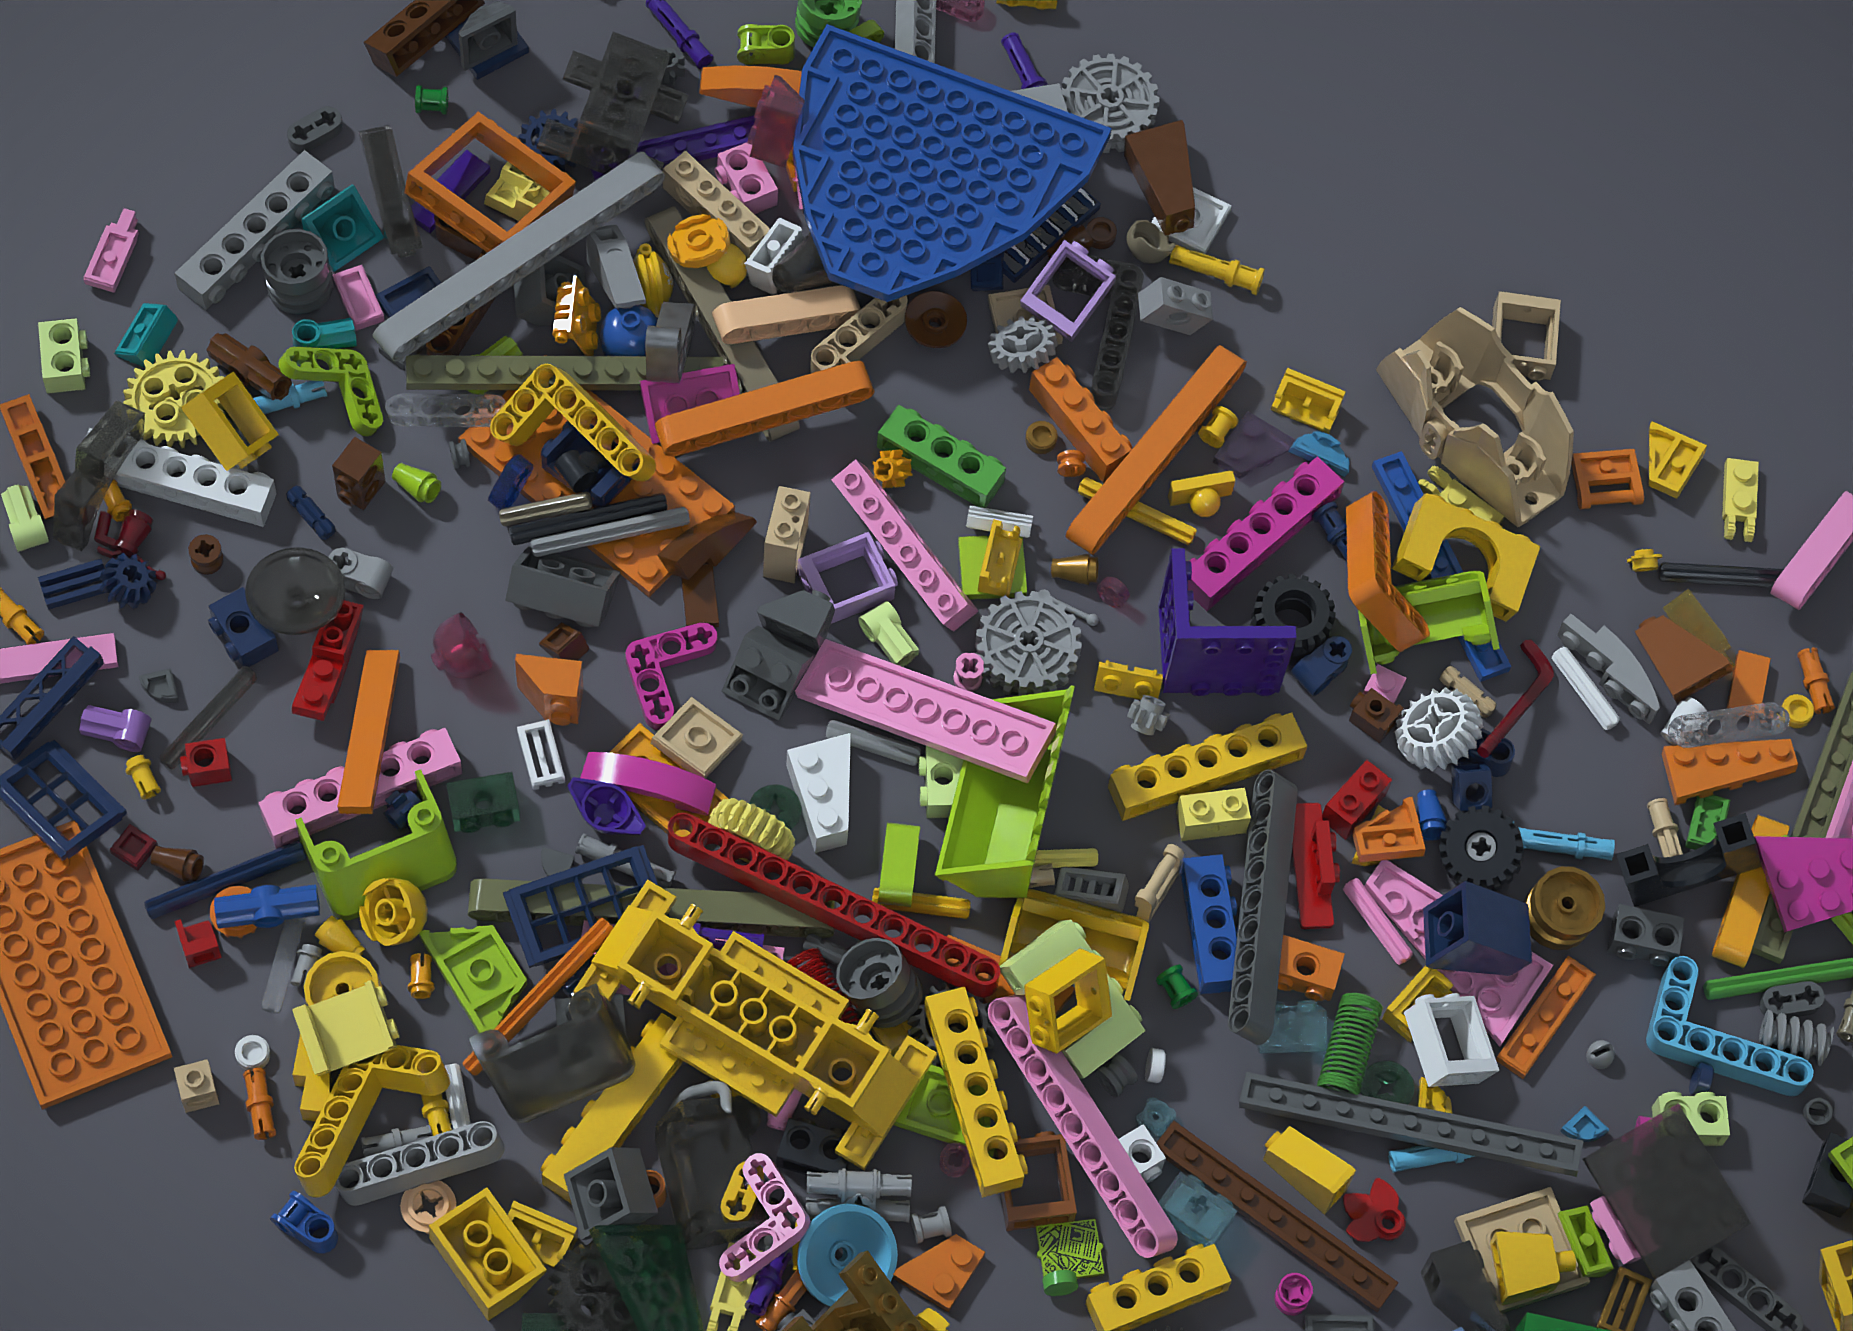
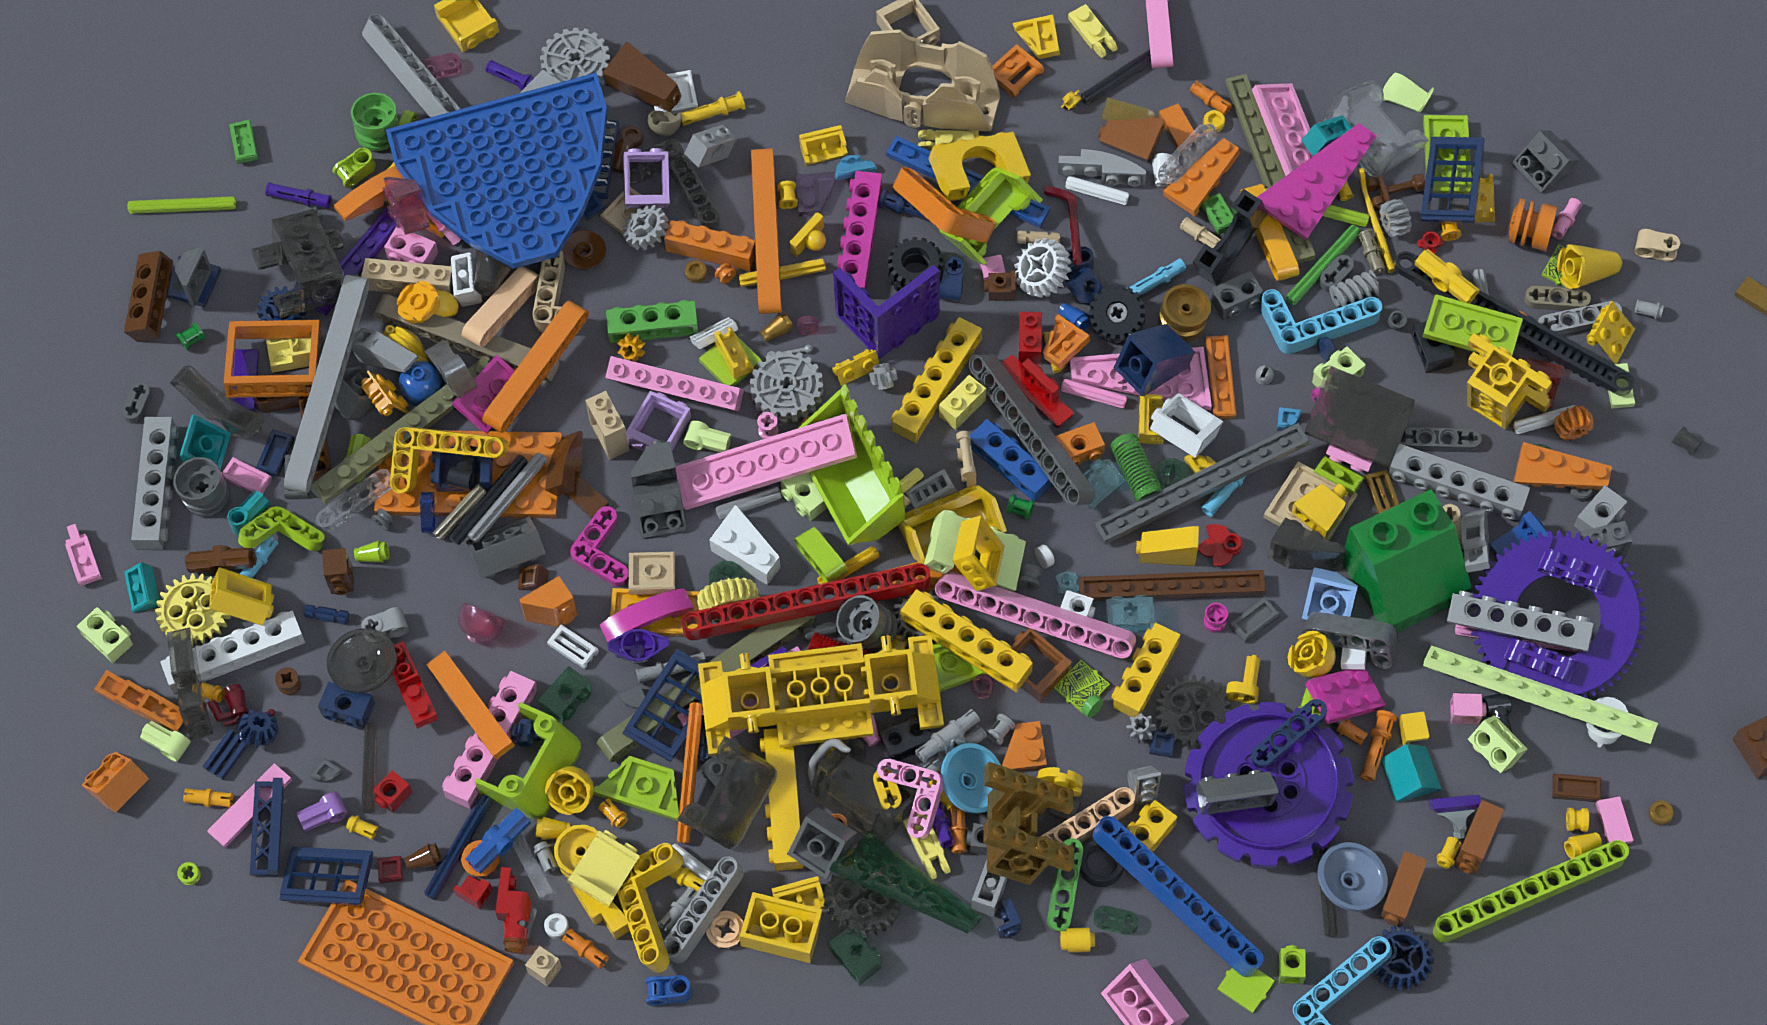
camera: 30 degrees left, 0 degrees up
none -> red plate [495,867,537,953]

